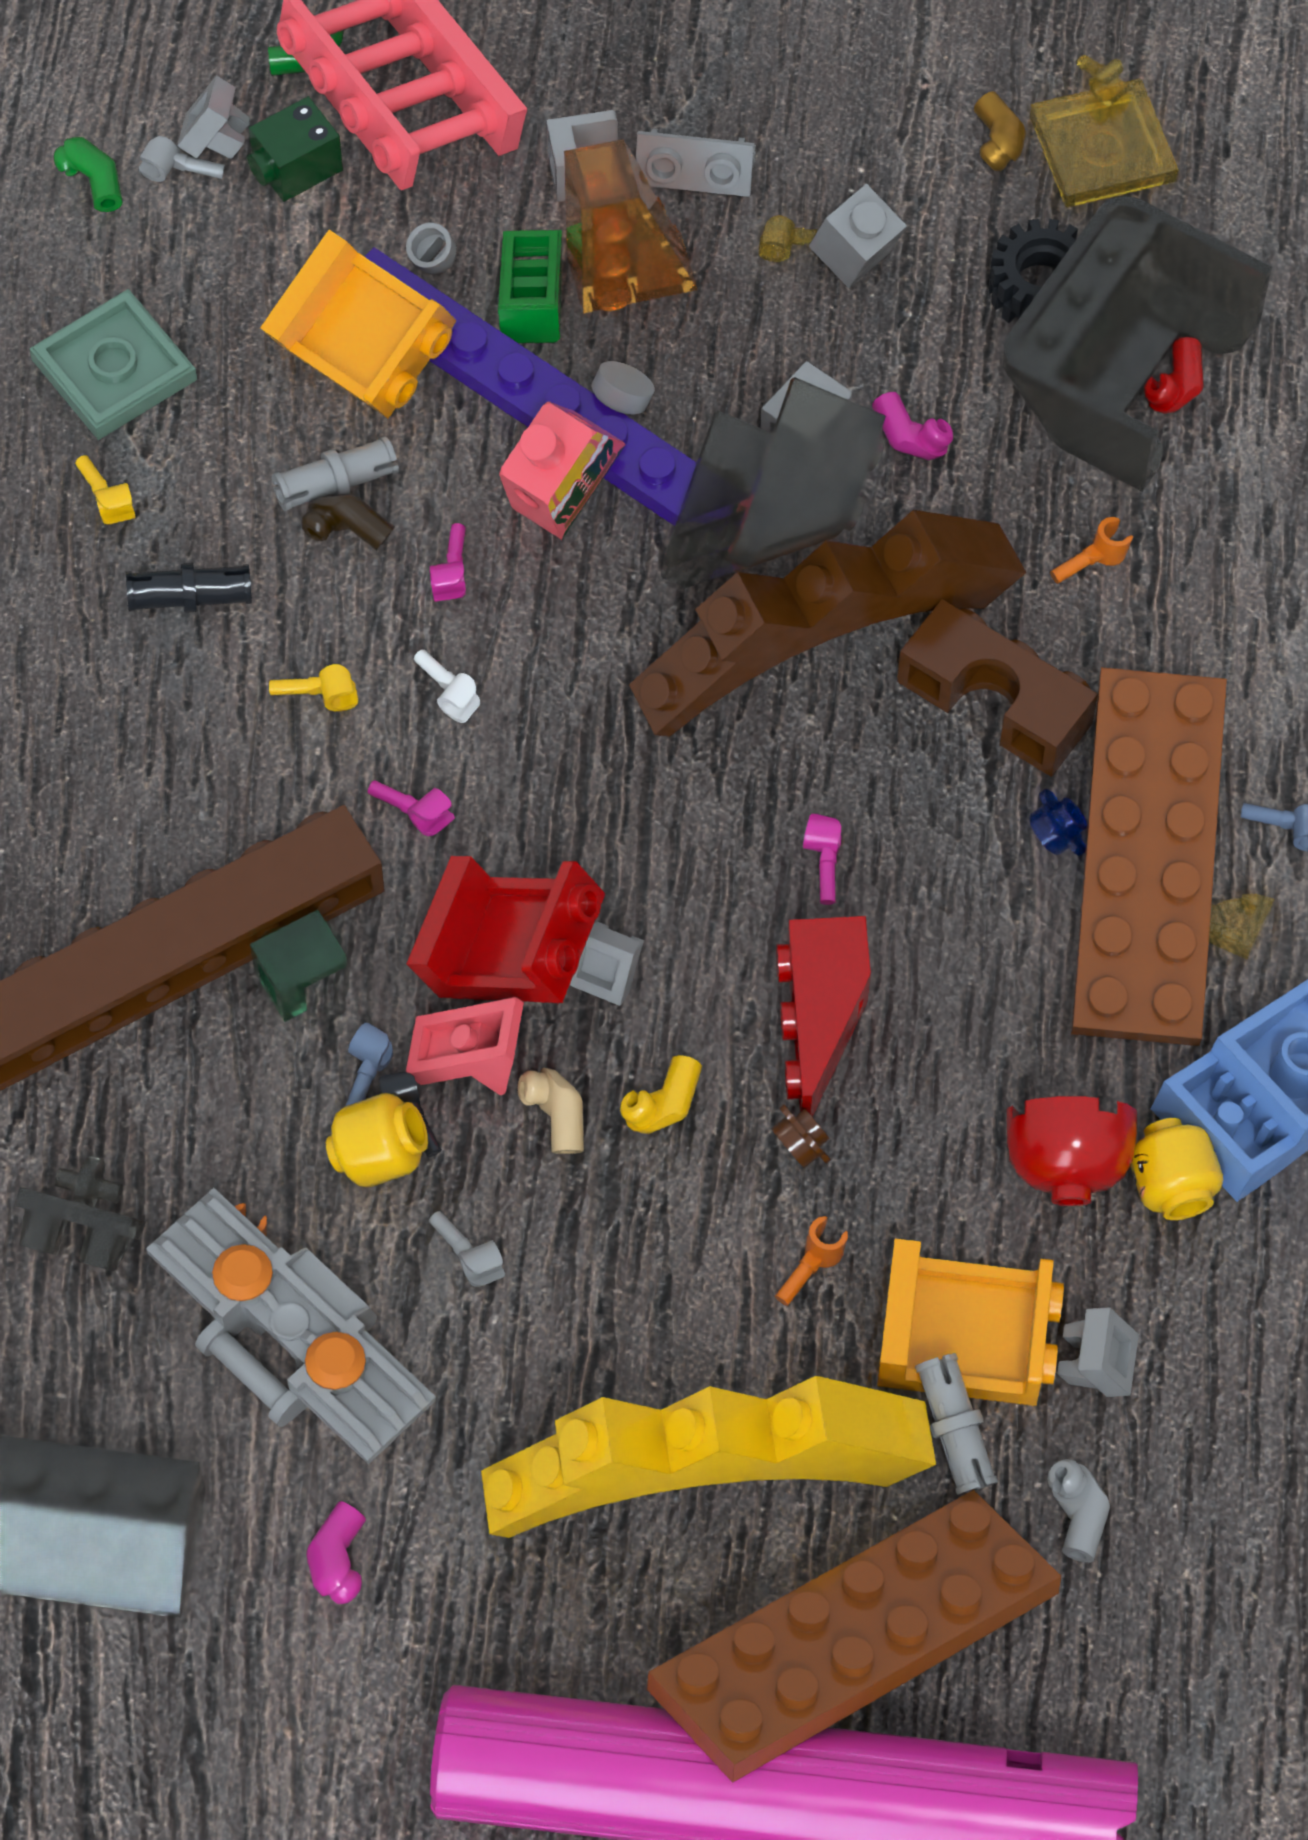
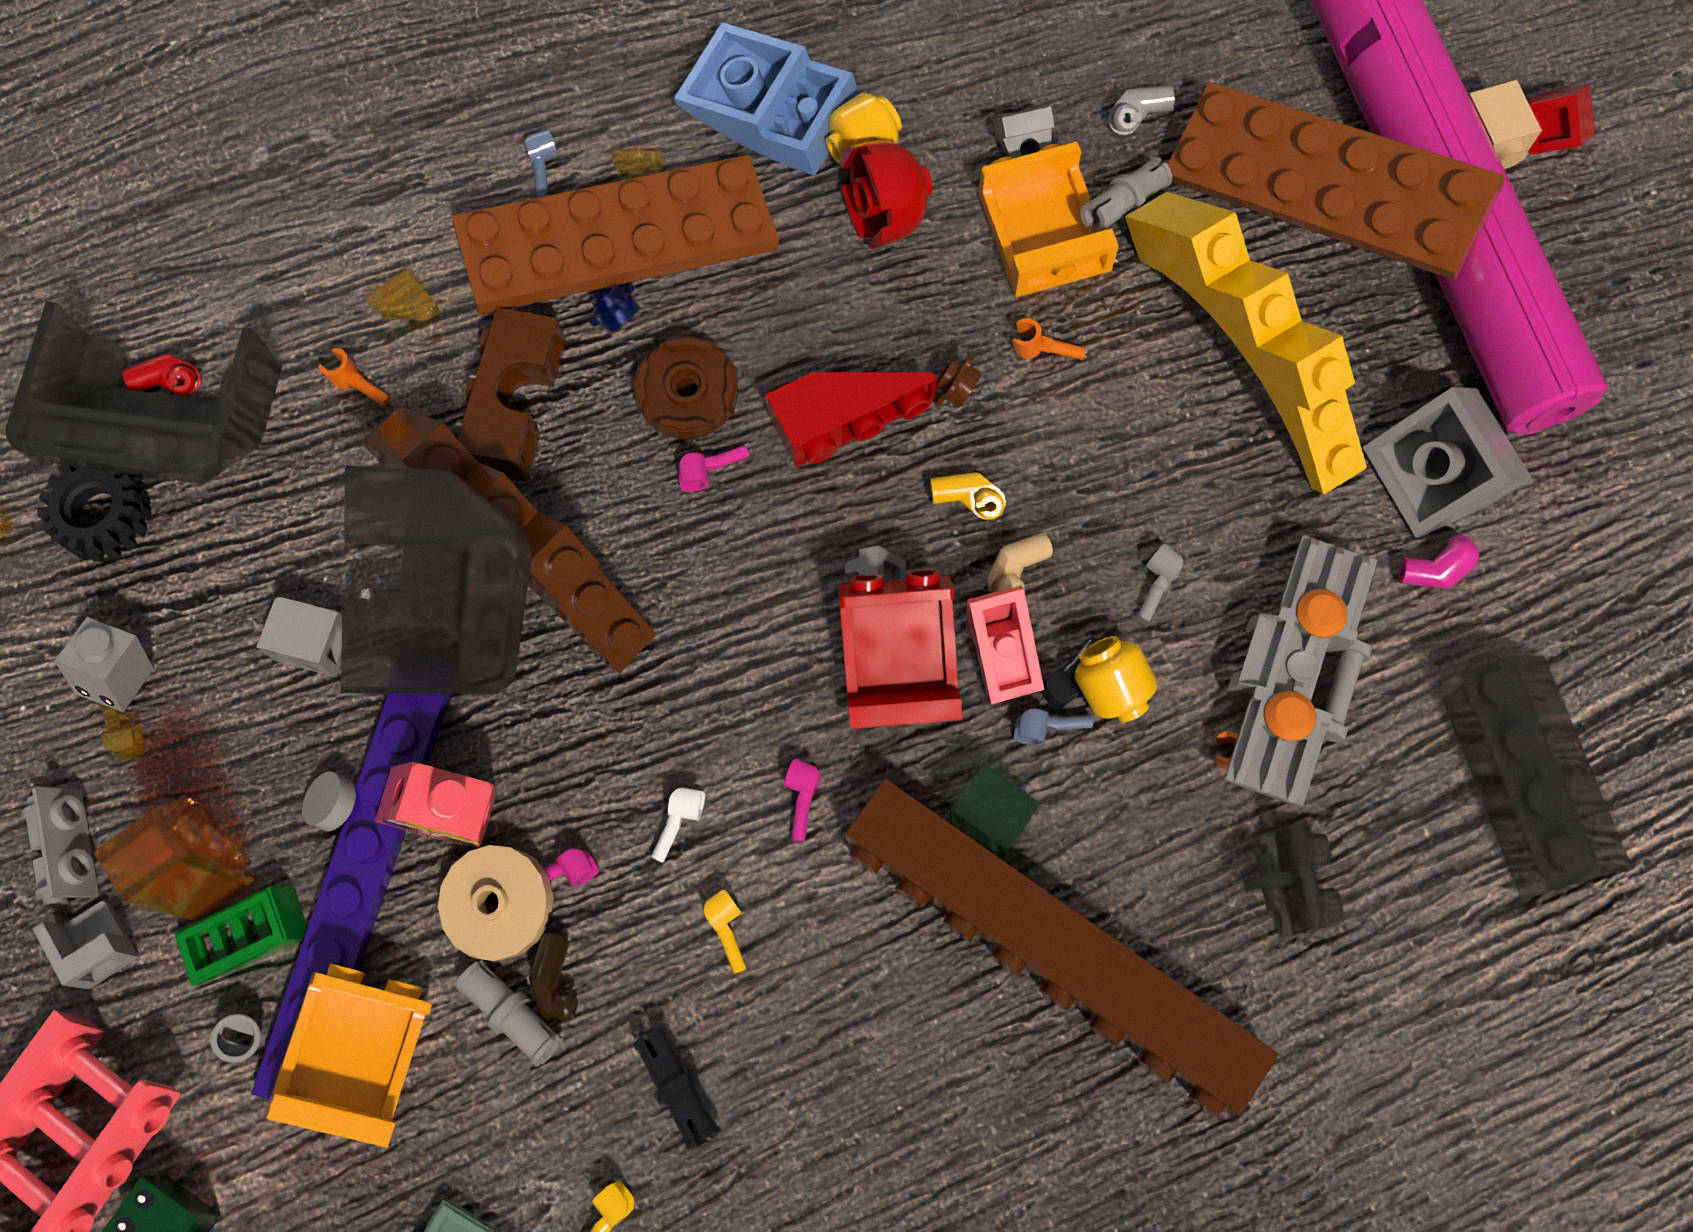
camera: 110 degrees left, 10 degrees up
dark pink arm [872,392,954,460] -> none
none -> clear yellow tile [365,269,441,322]
none -> tan plate [438,845,554,961]
none -> reddish brown plate [634,336,739,440]
none -> light grey slope [1363,387,1532,537]

